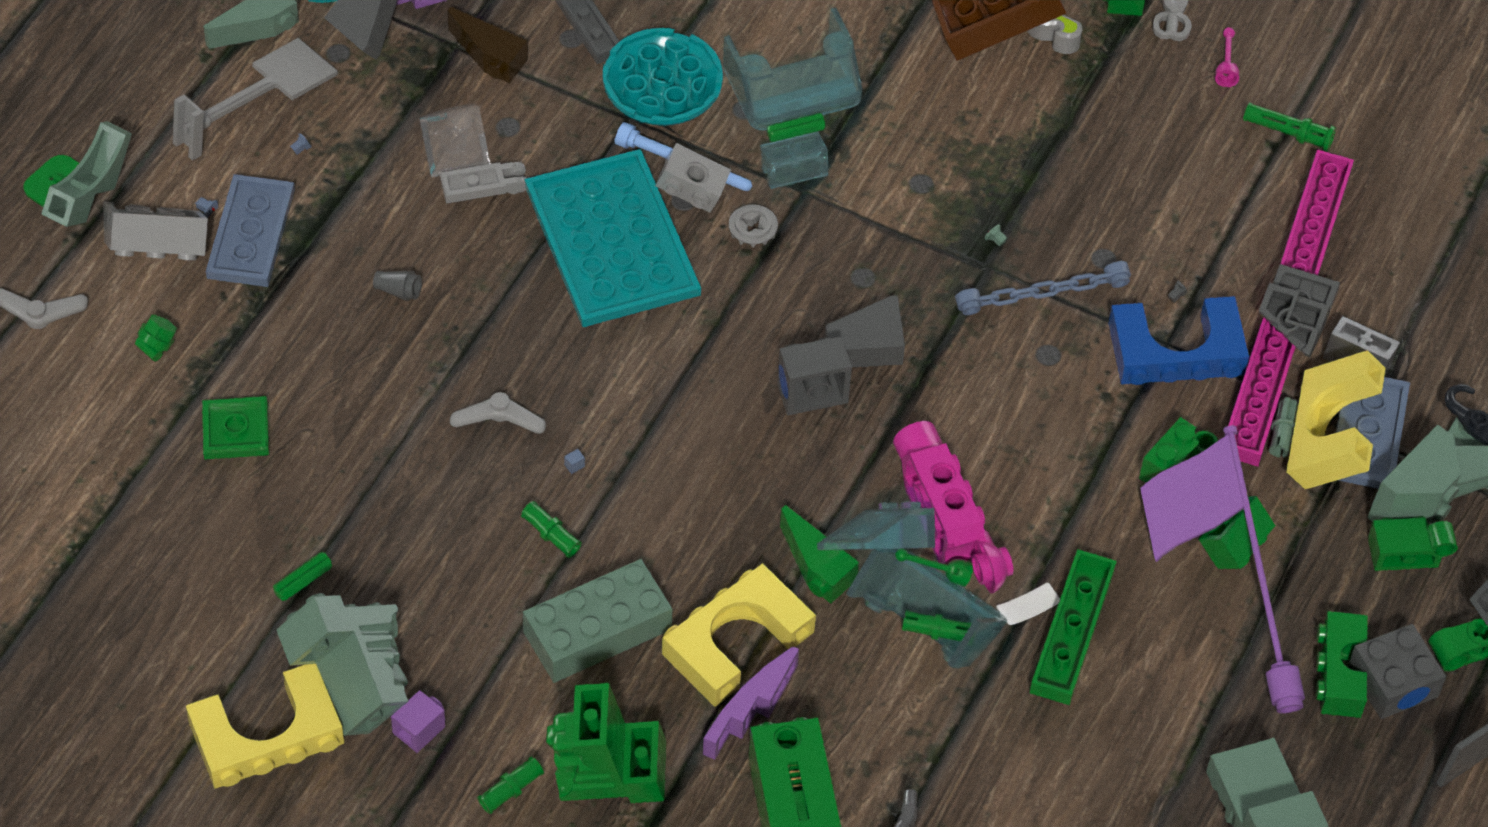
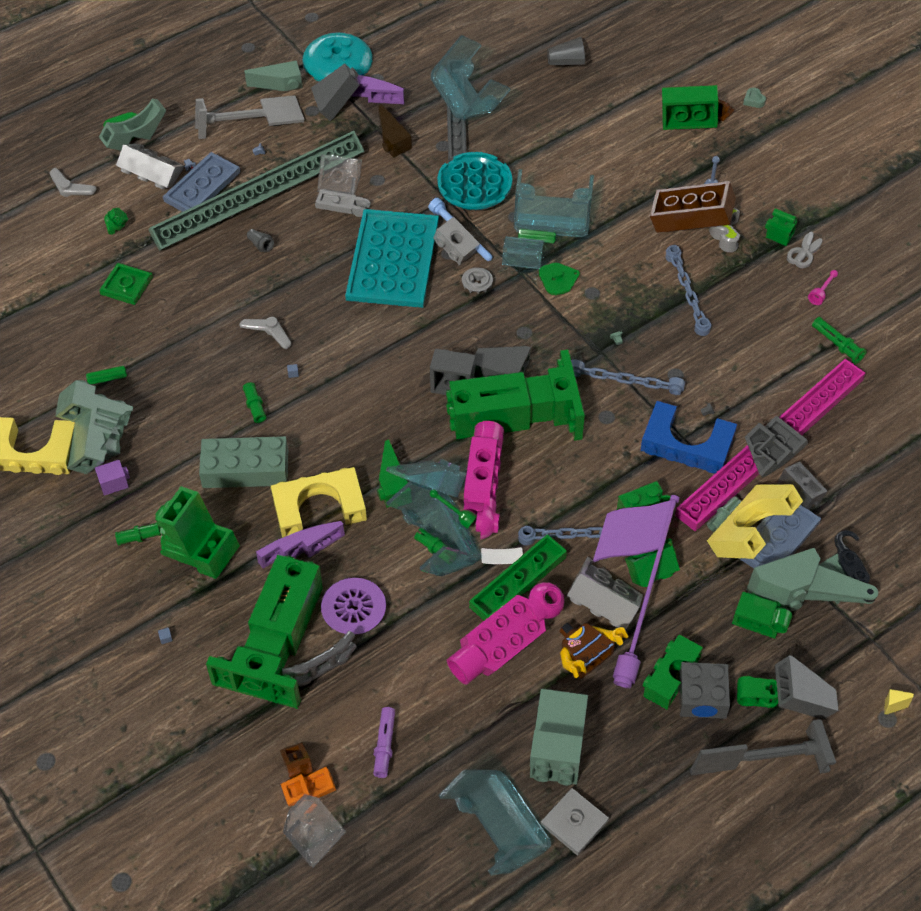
camera: 30 degrees right, 0 degrees up
none -> sand green piece [148,131,364,251]
none -> medium lavender piece [321,578,386,634]
none -> green brick [446,350,585,441]
none -> dark pink brick [447,582,565,685]
none -> sand blue piece [518,526,603,546]
none -> green piece [539,263,580,295]
none -> torso [559,623,629,679]
none -> light grey wedge [567,556,643,629]
none -> sand blue piece [665,245,711,336]

